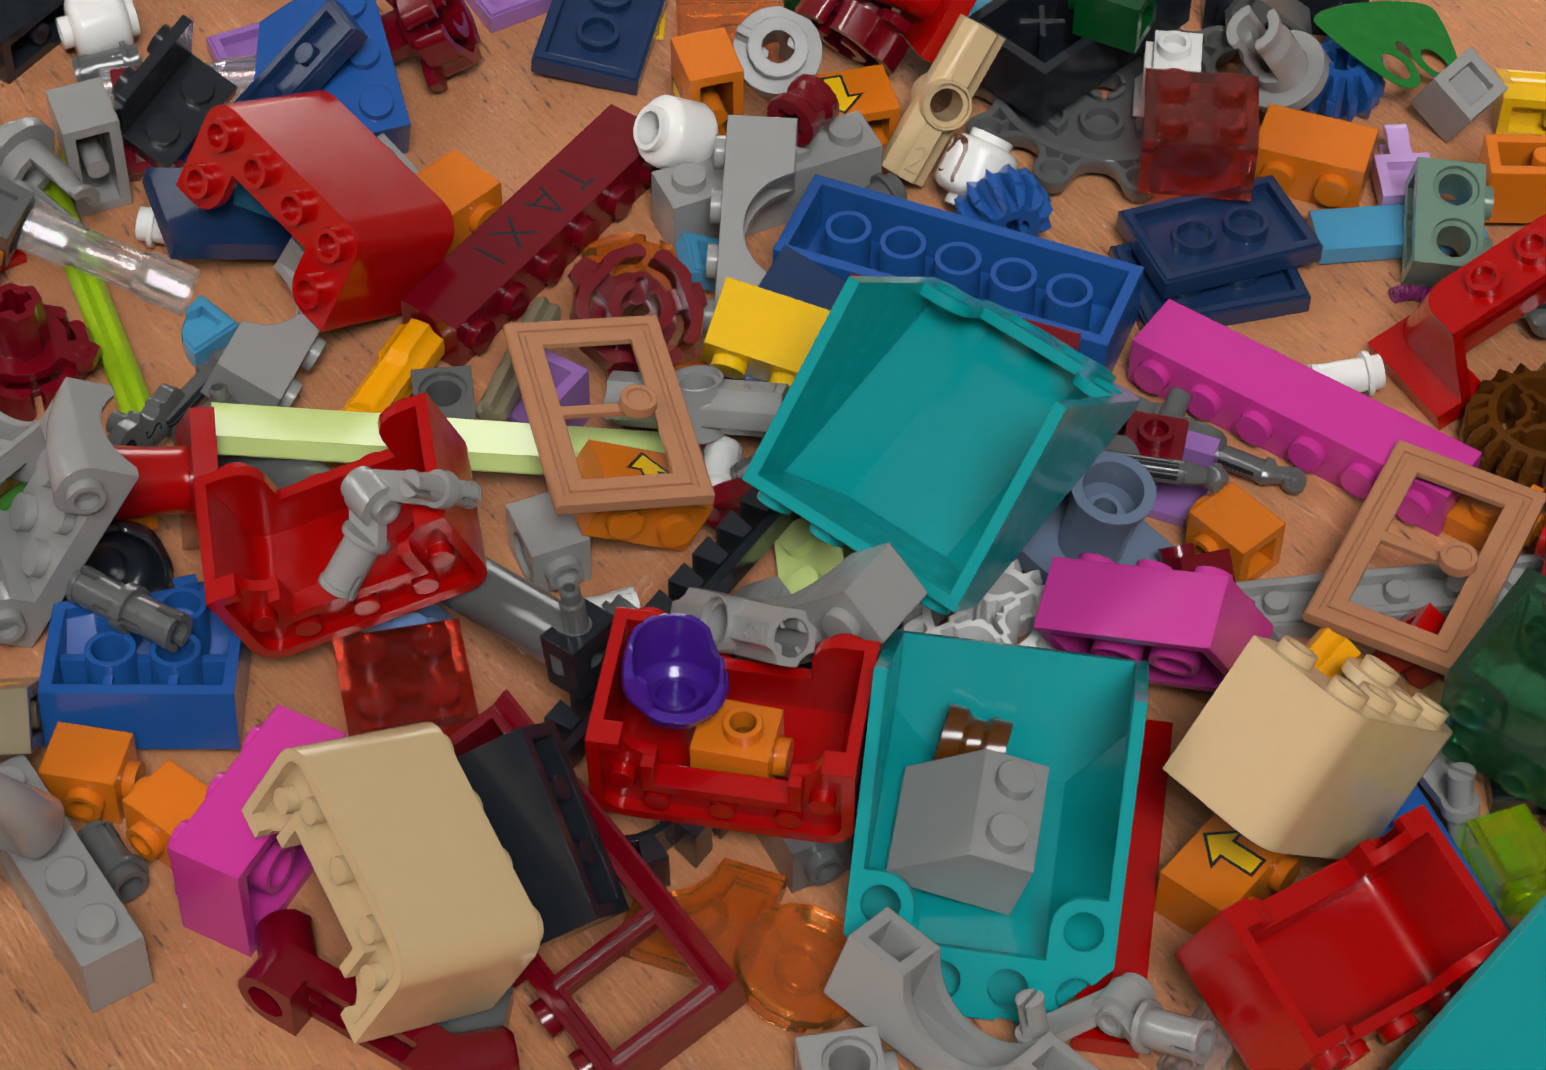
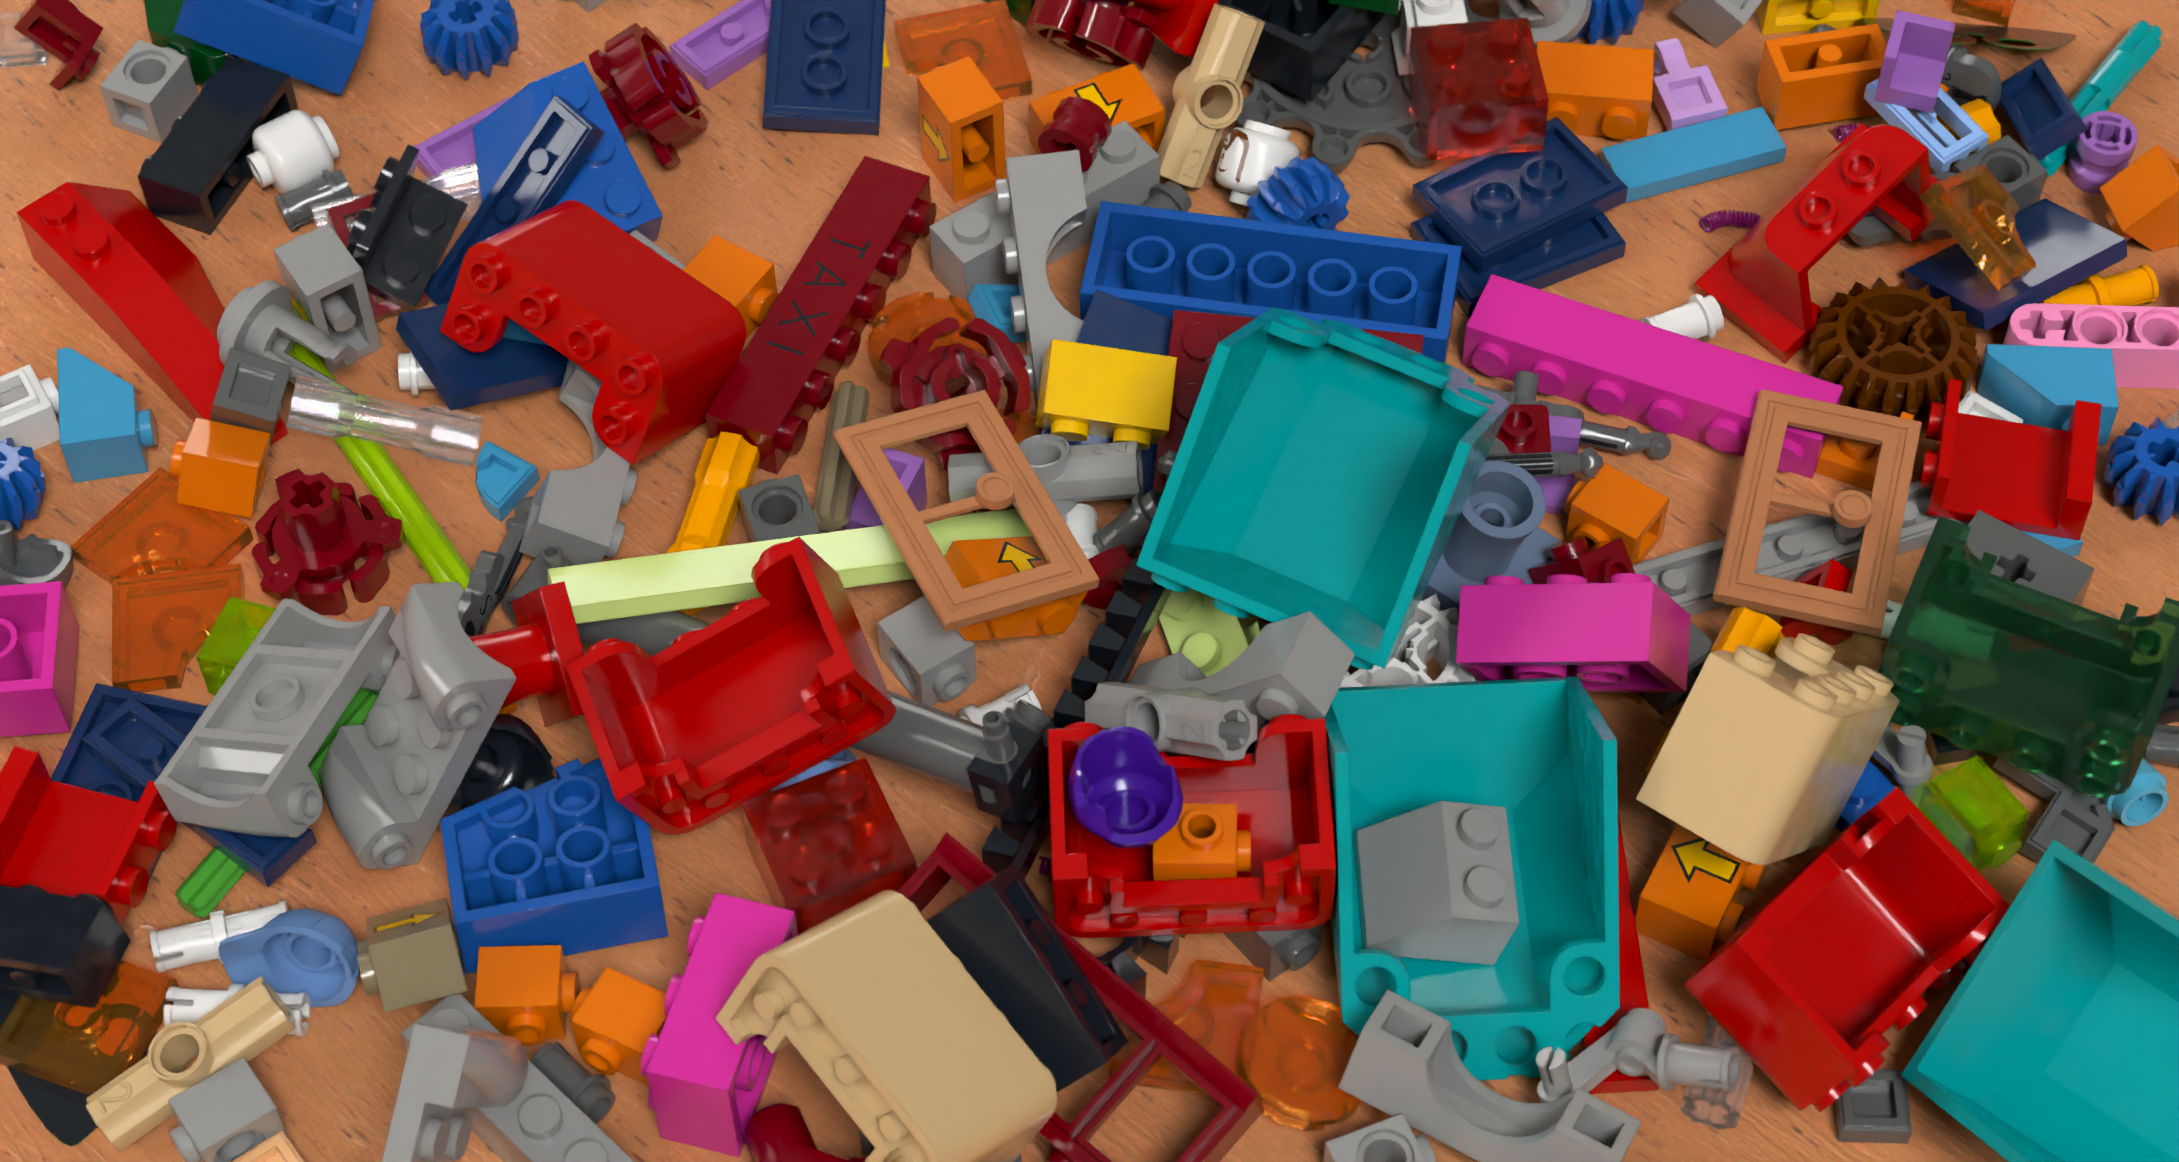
camera: 10 degrees left, 5 degrees up
dark grey pin [66,565,193,652] -> none
light grey pin [318,466,482,601] -> none
white head [633,94,719,169] -> none
light grey piece [733,6,823,99] -> none
reddish brown wheel [932,702,1013,761] -> none
sand green brick [1401,157,1494,288] -> none

